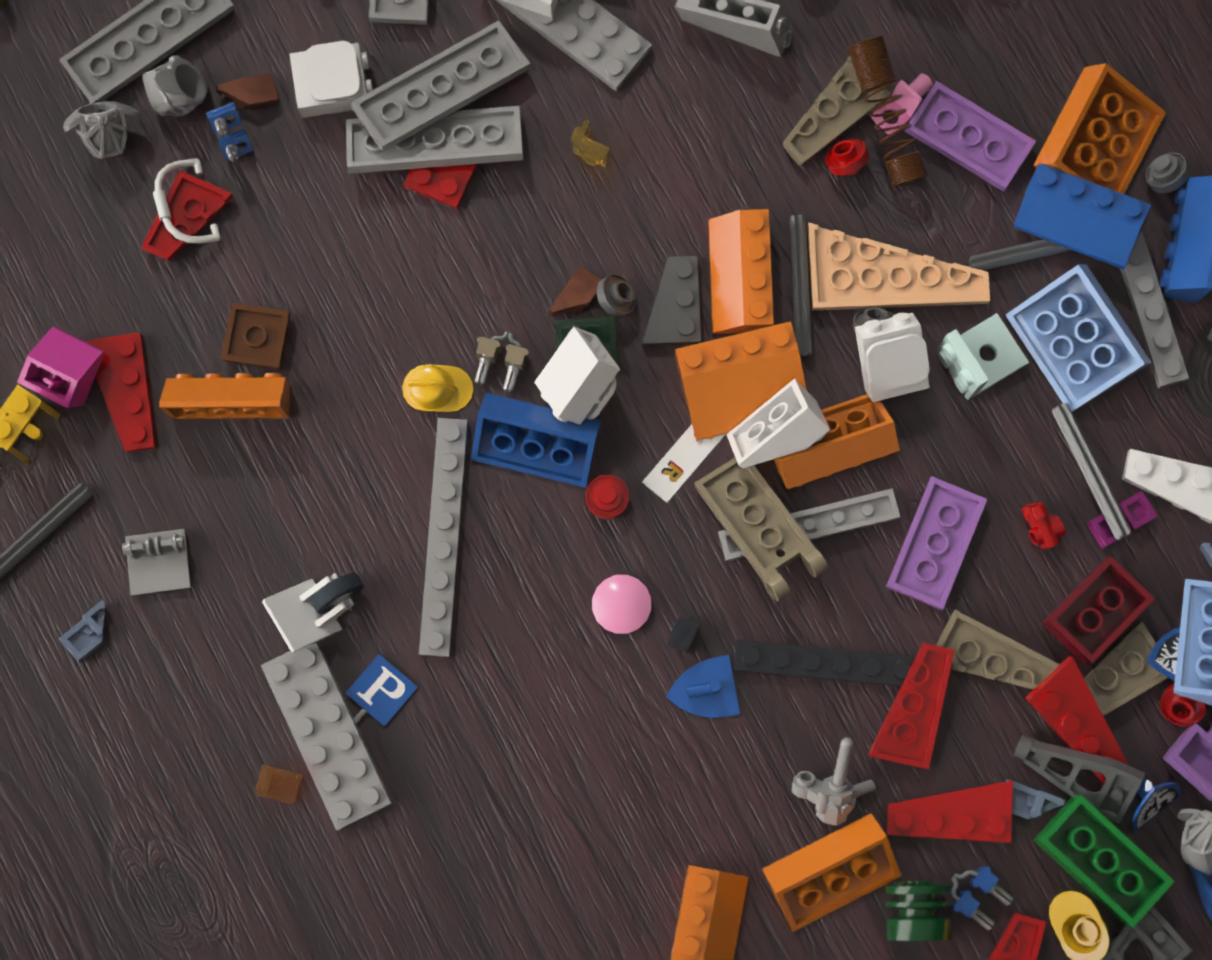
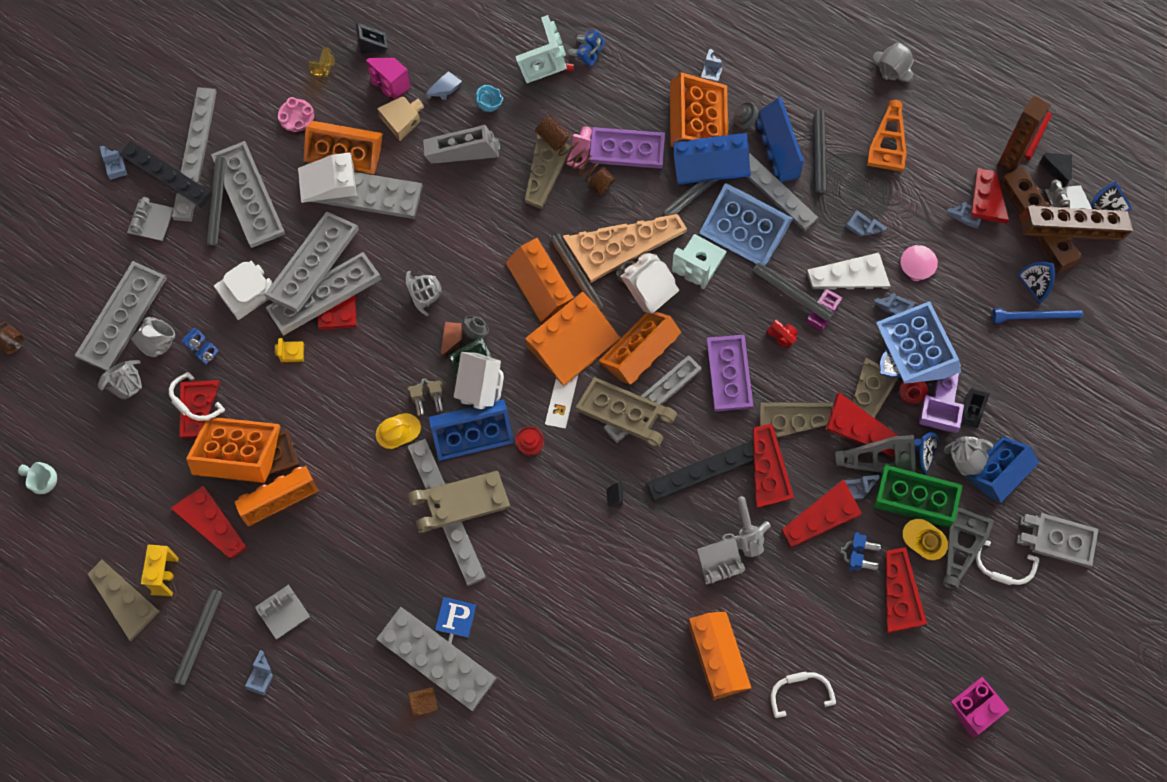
camera: 30 degrees left, 10 degrees down
dark pink slope [17,326,105,408] -> none
copper slope [216,73,279,110] -> none
white plate [262,573,364,653] -> none
clear yellow bracket [570,119,610,167] -> none
bright pink dish [592,575,651,634] -> none
dark grey wing [642,256,701,346] -> none
blue shield [666,655,740,718] -> none
white slope [727,378,830,468] -> none
orange slope [762,813,902,932] -> none
red plate [825,139,869,176] -> none
dark green wheel [885,881,953,941] -> none
dark red brick [1041,556,1155,666] -> none
none -> orange slope [186,417,280,483]
none -> yellow bracket [275,338,304,362]
none -> light grey piece [406,271,443,316]
none -> dark tan hinge [407,471,510,533]
none -> light grey hinge [697,537,745,585]
none -> sand blue slope [701,49,722,83]

